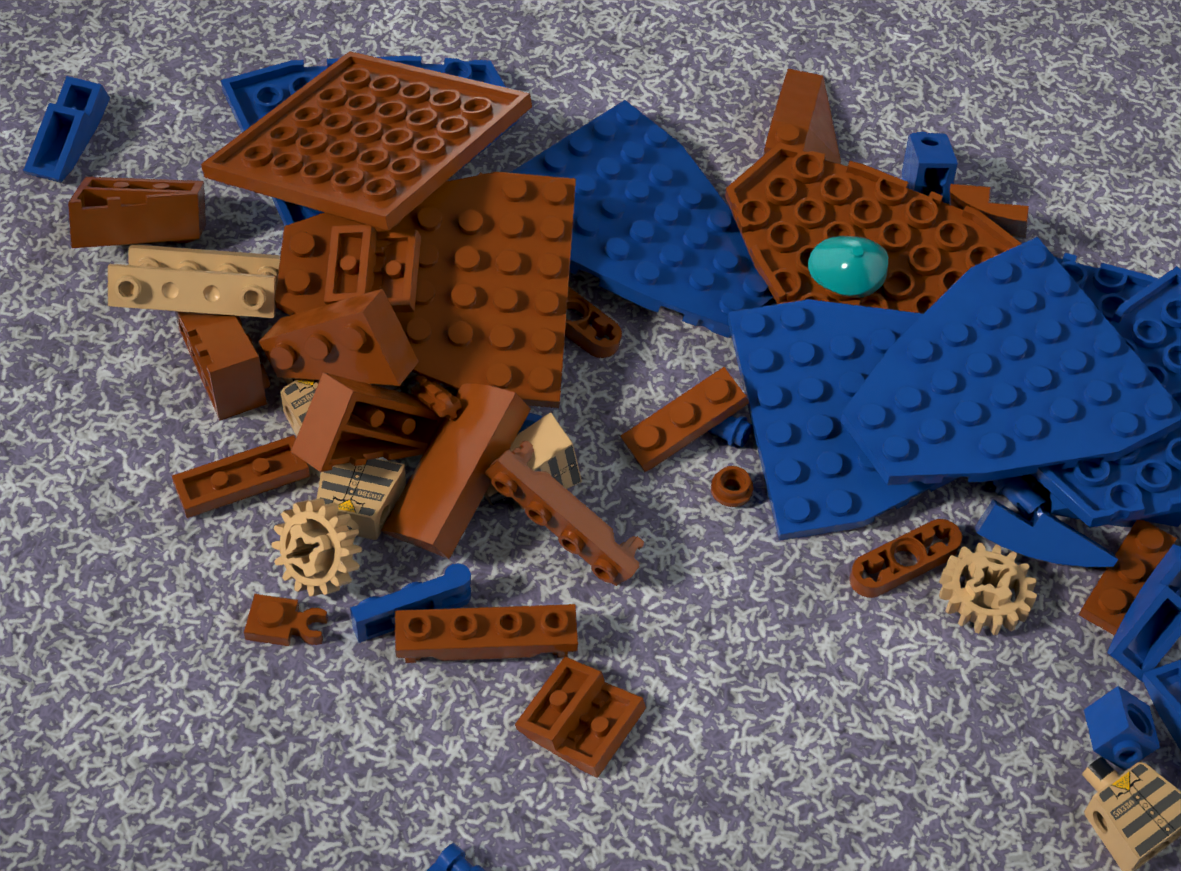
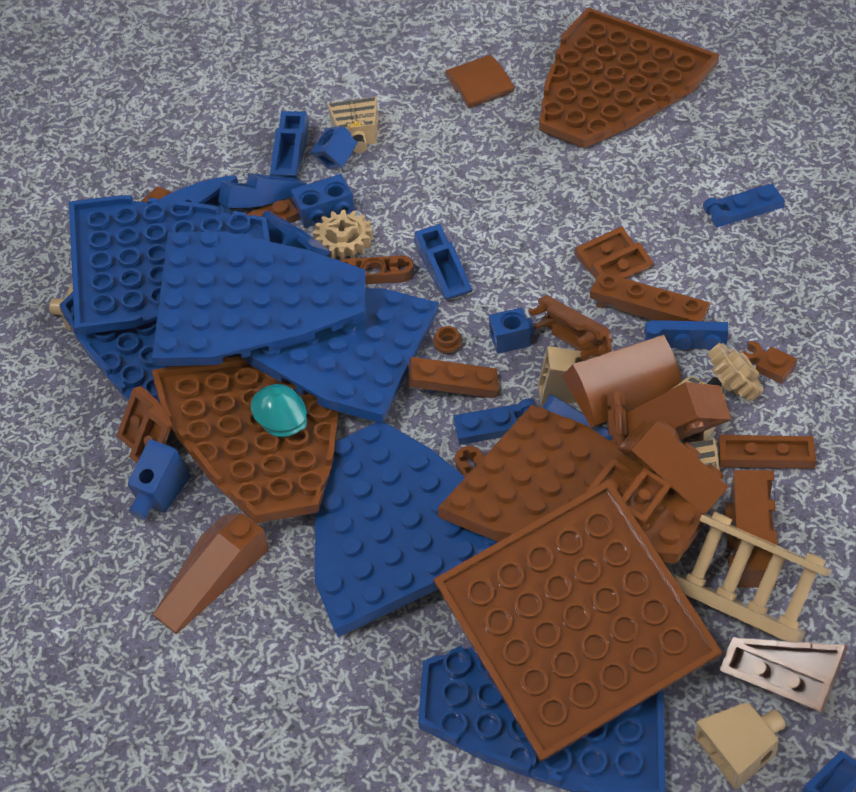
camera: 145 degrees left, 5 degrees down
none -> blue brick [291,174,355,229]
none -> blue slope [413,223,472,300]
none -> blue plate [453,398,537,445]
none -> blue brick [489,307,534,354]
none -> tan torso [695,703,786,790]

